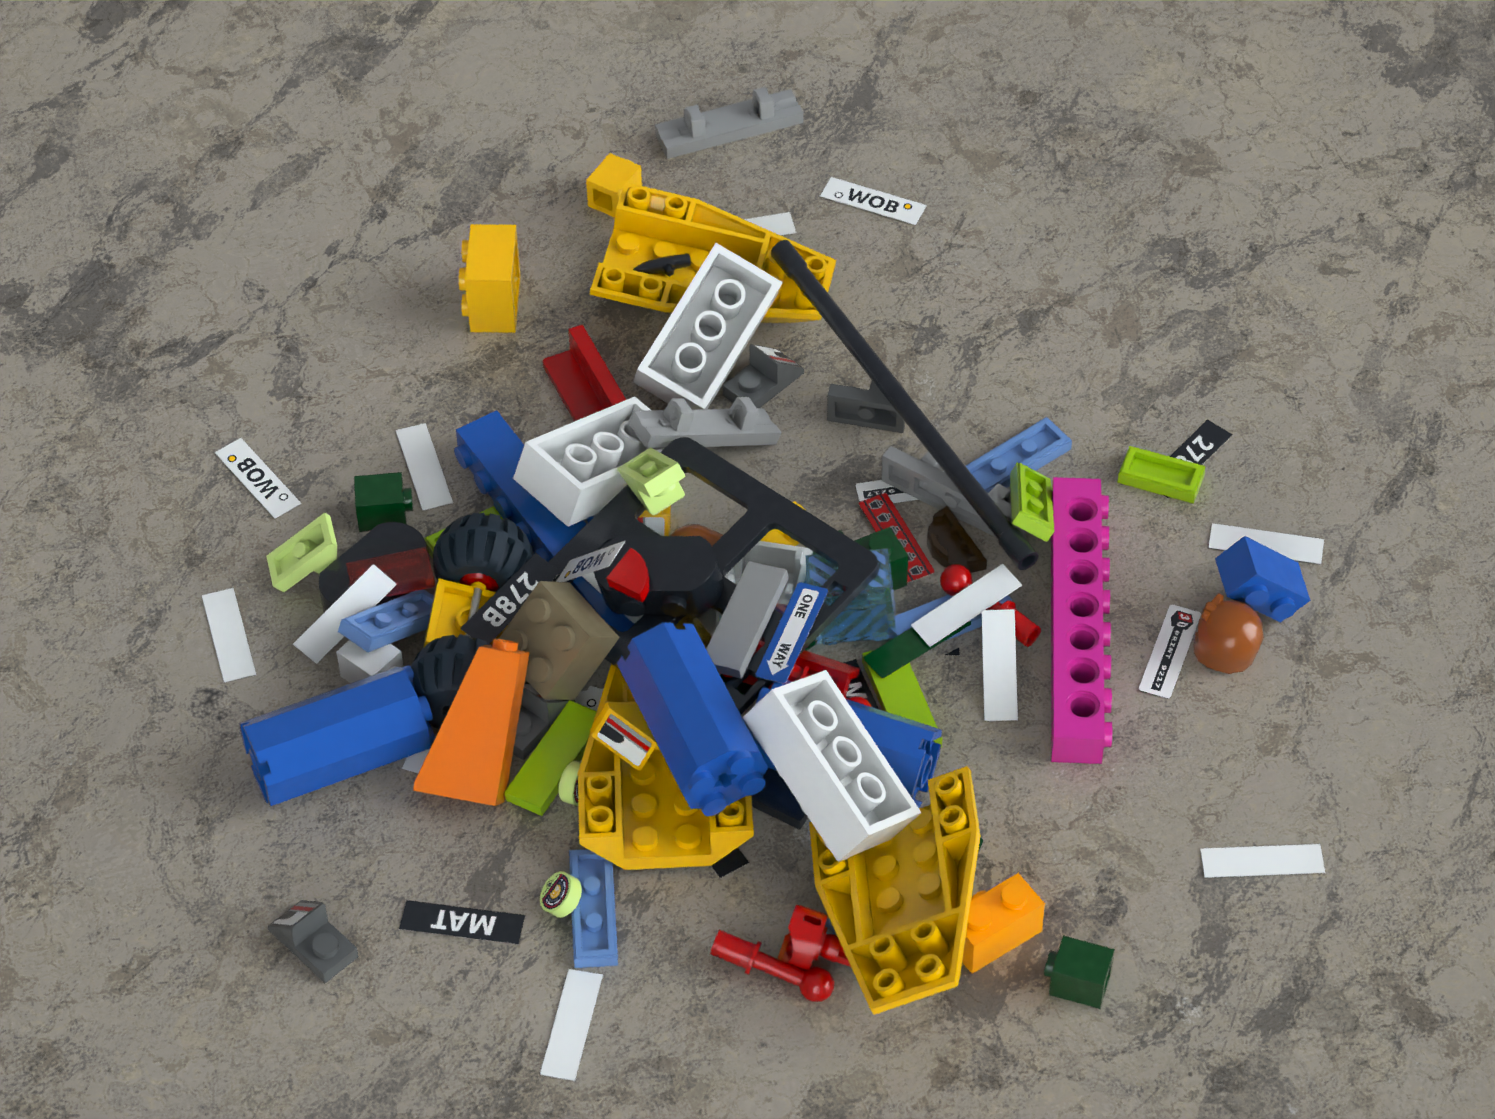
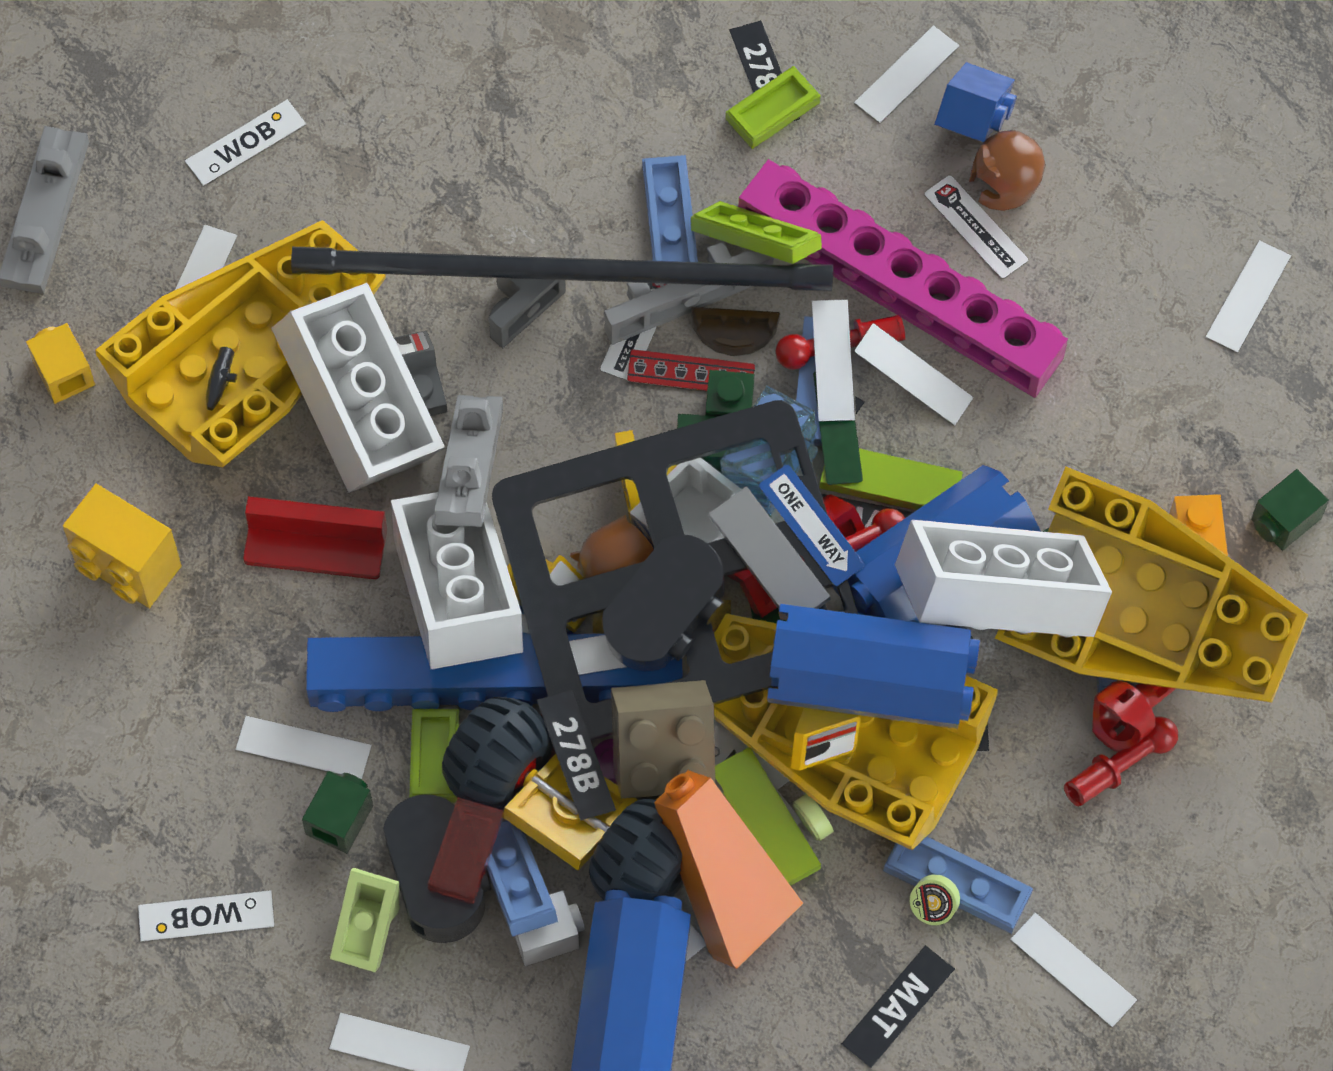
camera: 60 degrees left, 15 degrees up
white sticker [293,564,397,664] -> none
white sticker [556,540,626,582] -> none
red tile [606,548,649,603] -> none
yellowish green slope [617,447,686,516] -> none

